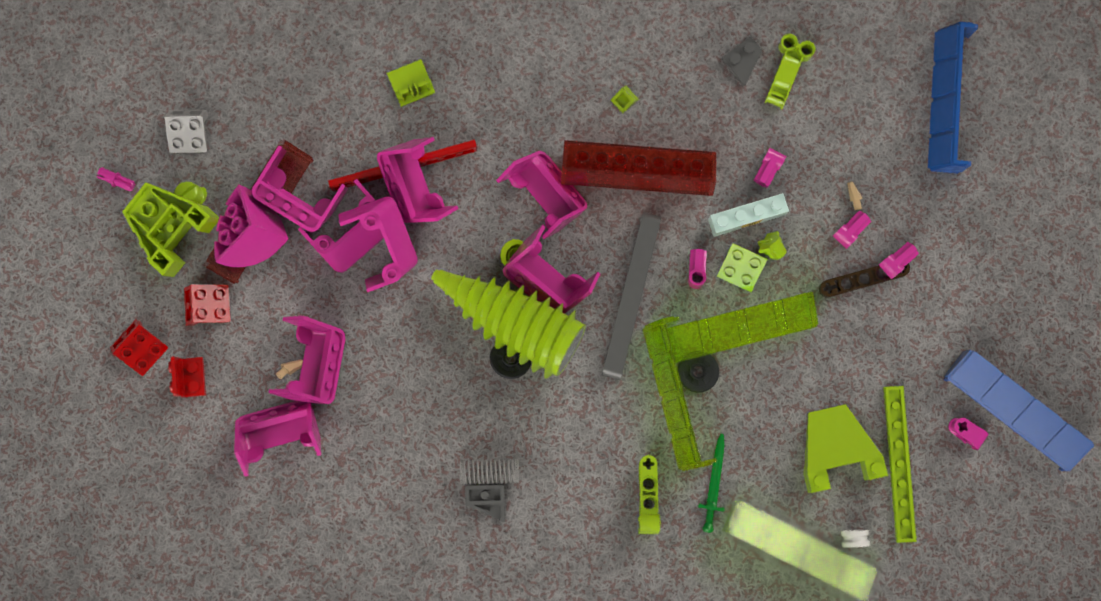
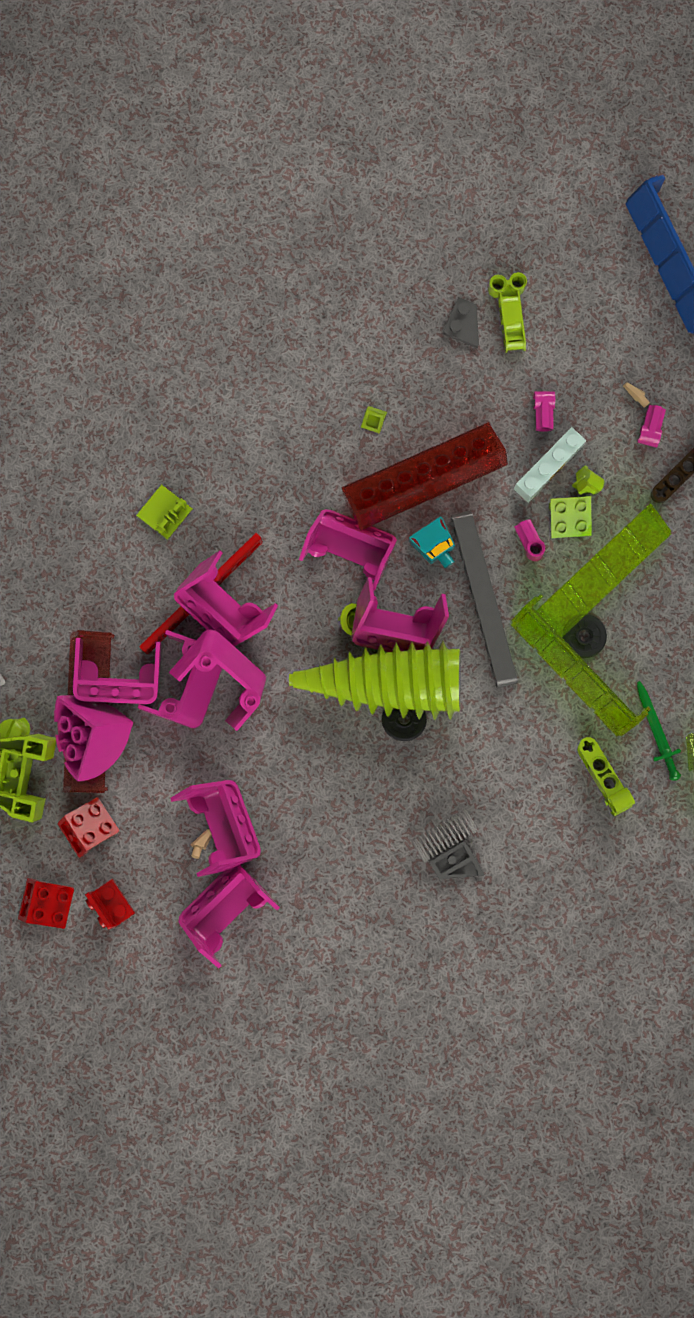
camera: 25 degrees left, 0 degrees up
none -> teal torso [408,516,455,569]

